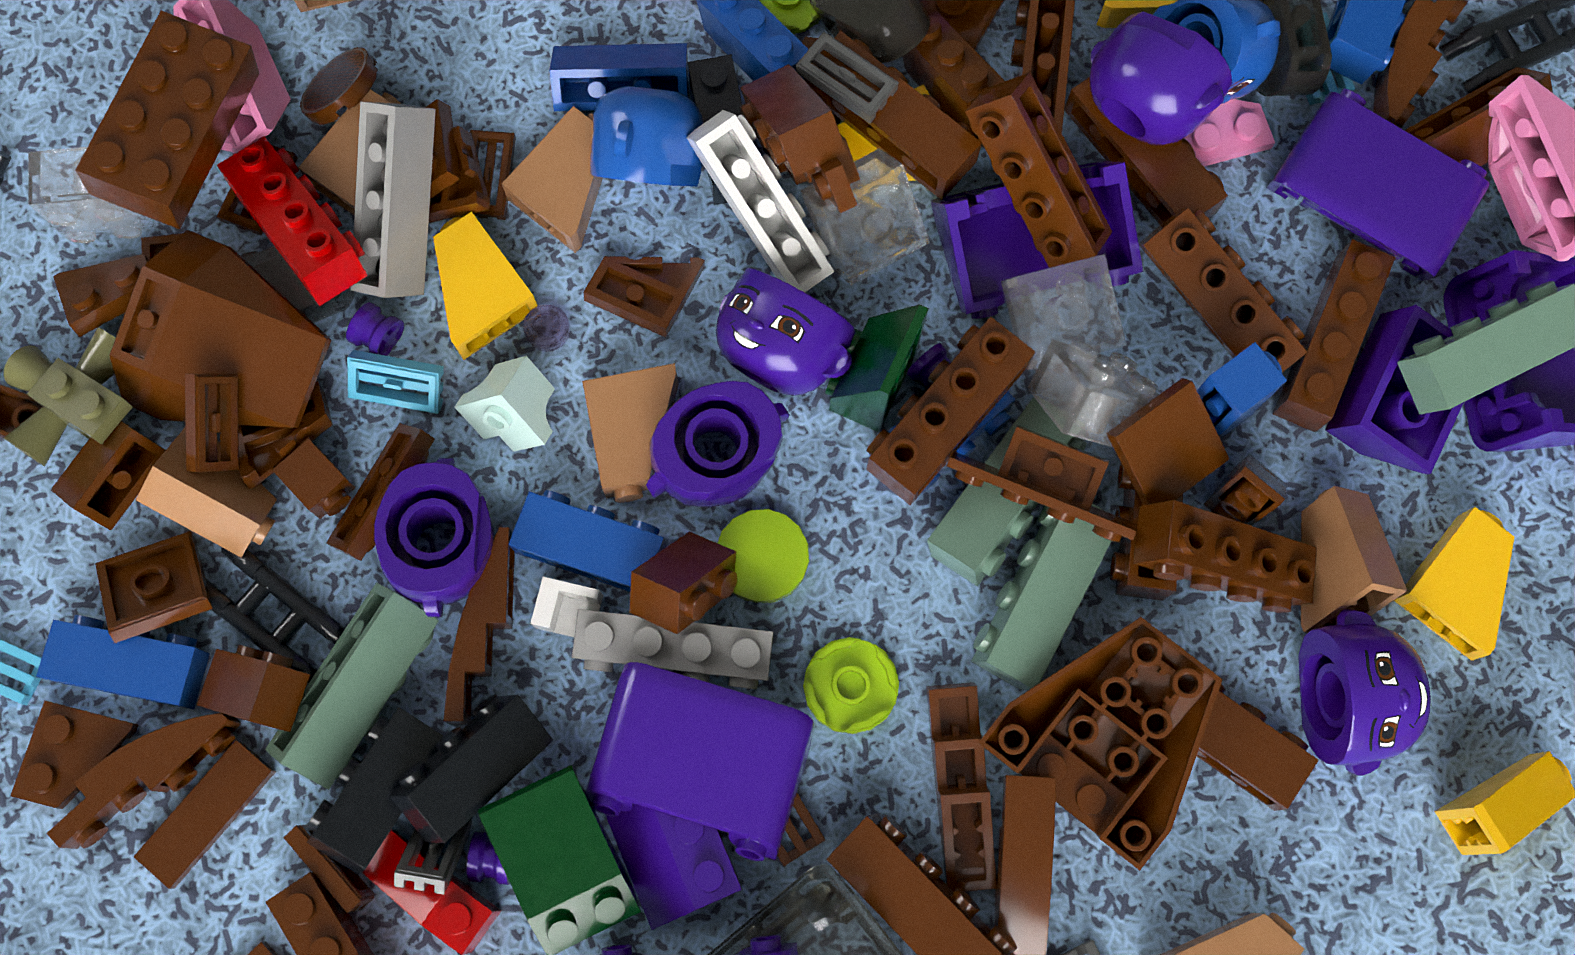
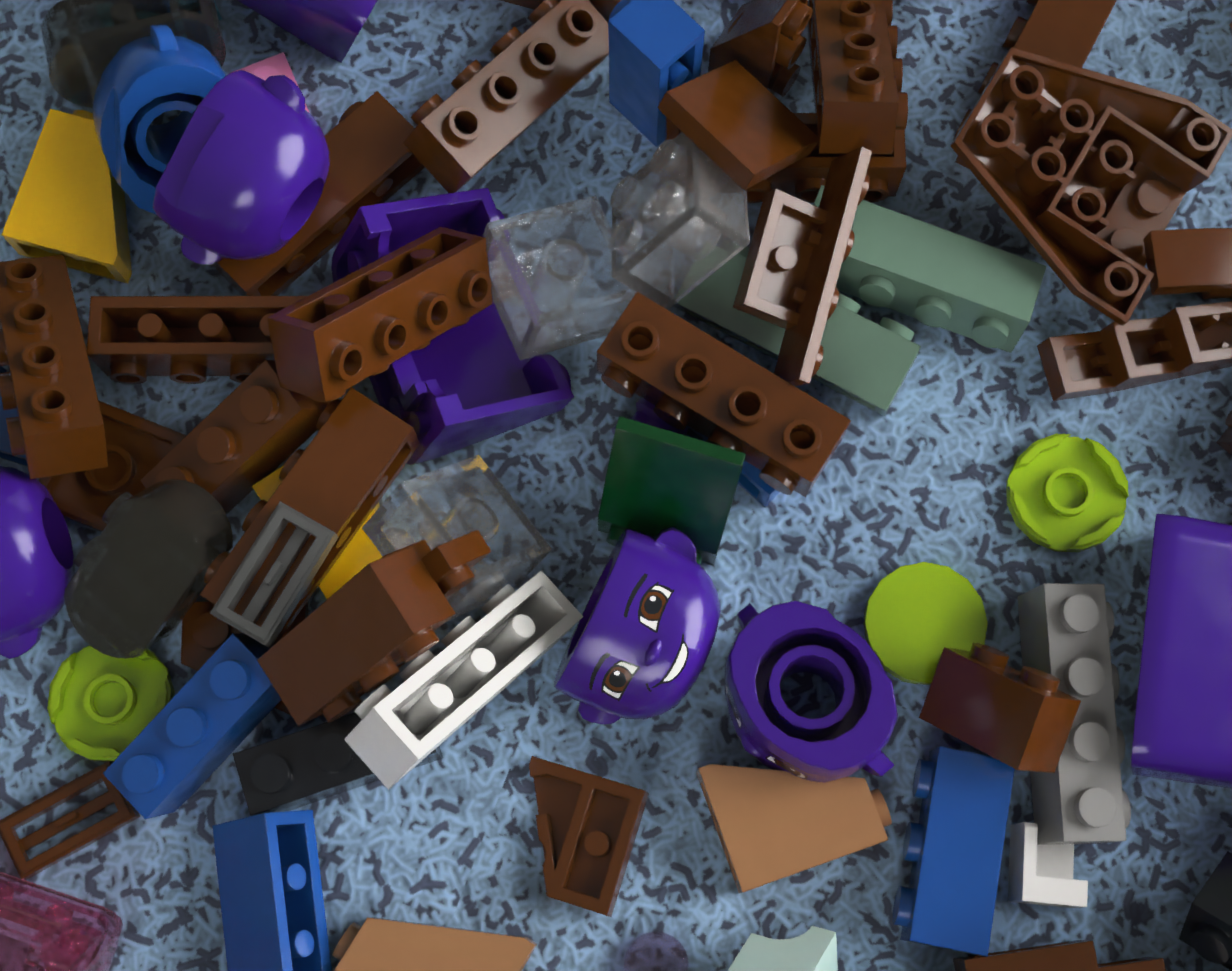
camera: 95 degrees left, 0 degrees up
blue piece [590,86,704,187] -> none

